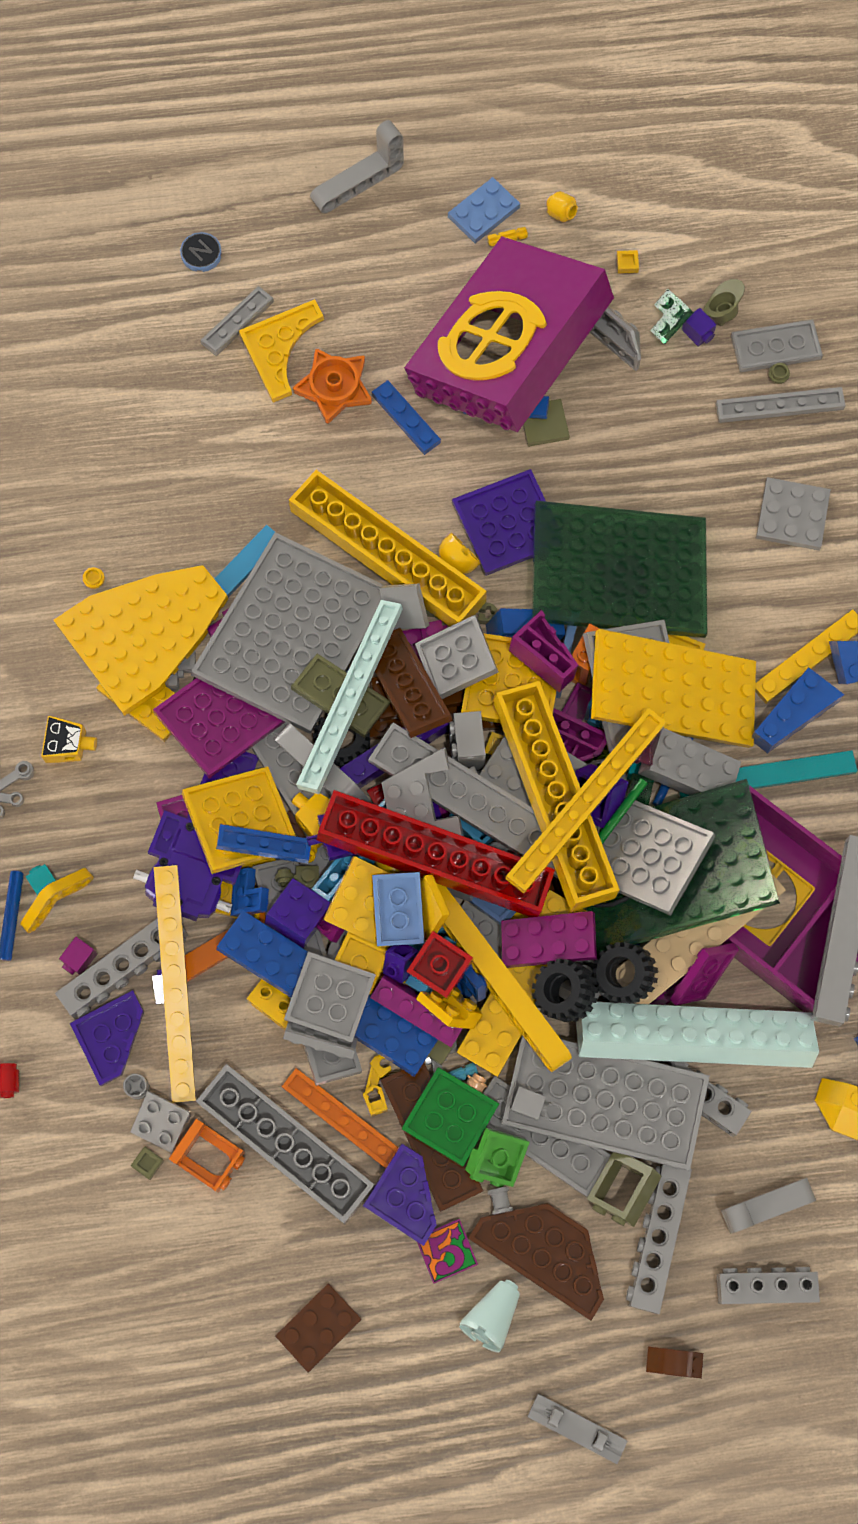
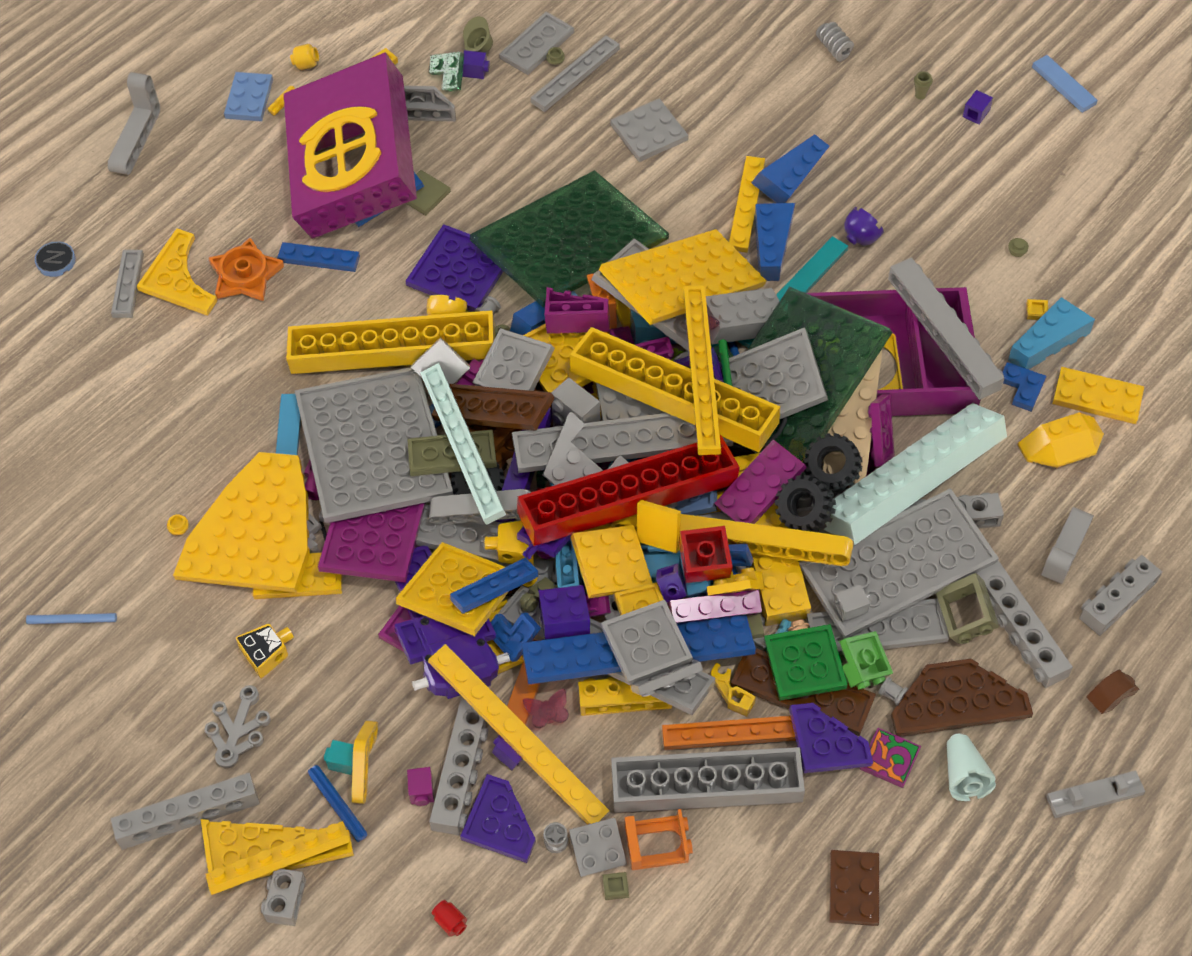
camera: 40 degrees left, 15 degrees down
medium blue plate [372,872,425,946] -> none
none -> light grey bush [475,296,501,313]
none -> clear pink animal [523,689,569,728]

